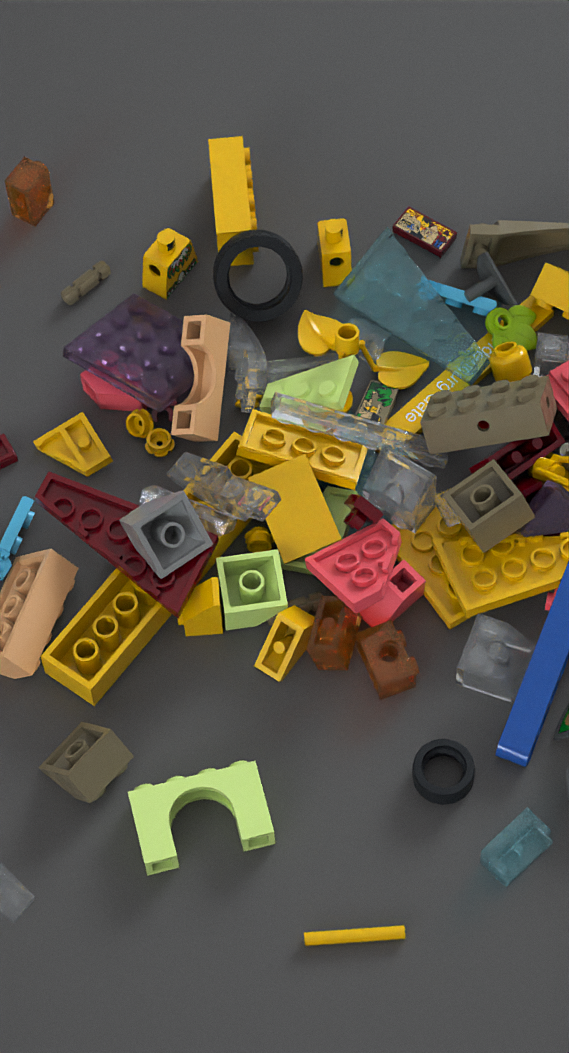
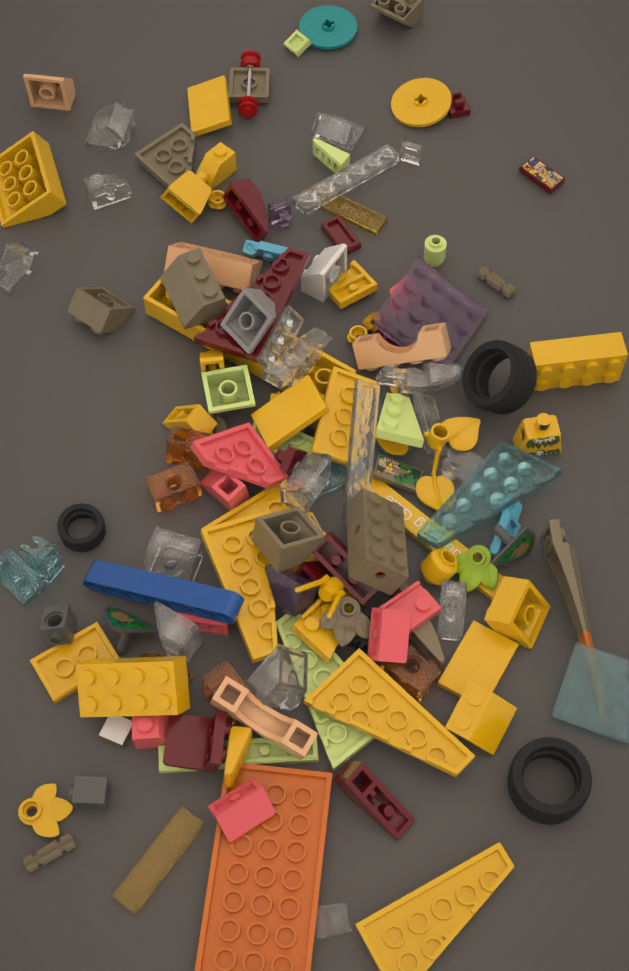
camera: 85 degrees right, 0 degrees up
clear orange brick [5,156,55,227] -> none
yellowish green arch [128,760,275,875] -> none
yellow torso [142,228,198,300] -> none
tile [393,206,457,258] -> none
none -> clear light blue hinge [18,536,65,584]
none -> dark tan slope [160,248,226,330]
none -> white slope [300,243,347,302]
none -> yellowish green brick [423,235,447,267]

